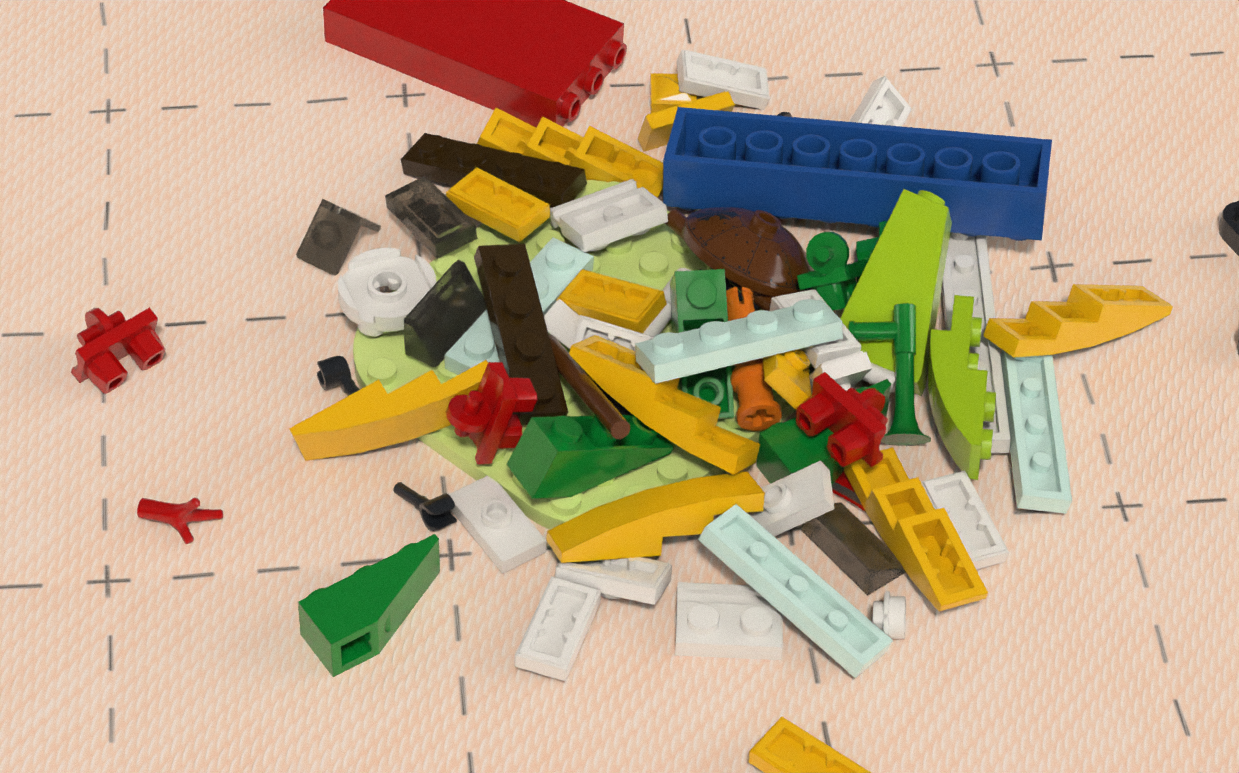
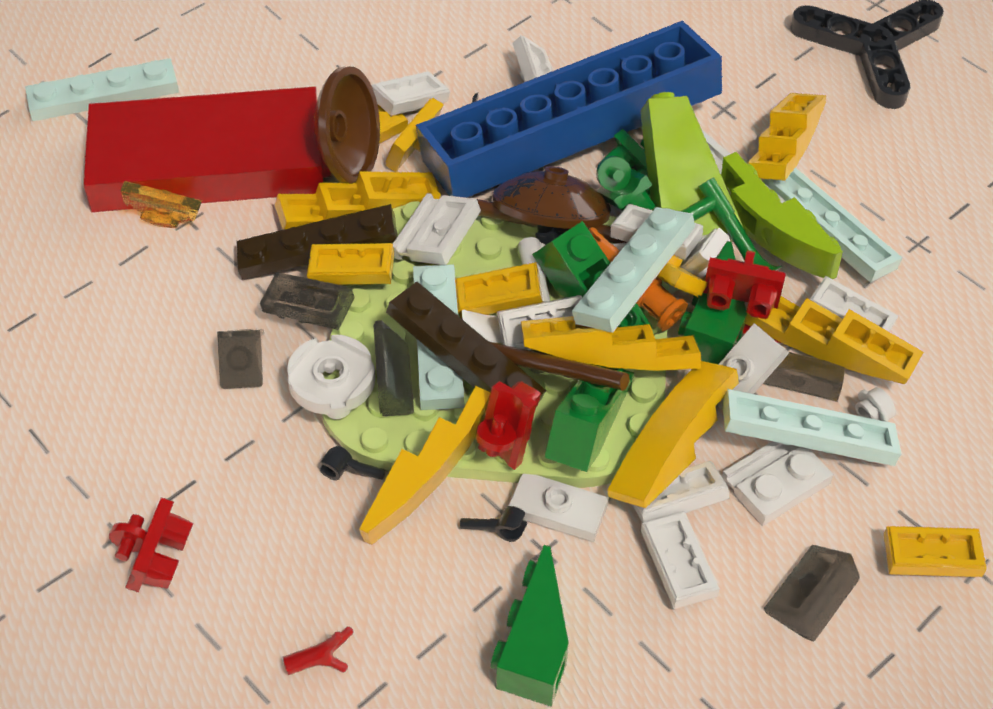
camera: 35 degrees left, 5 degrees up
none -> clear yellow plate [120,181,202,228]
none -> reddish brown dish [314,66,380,184]
none -> clear smoke slope [764,544,860,642]

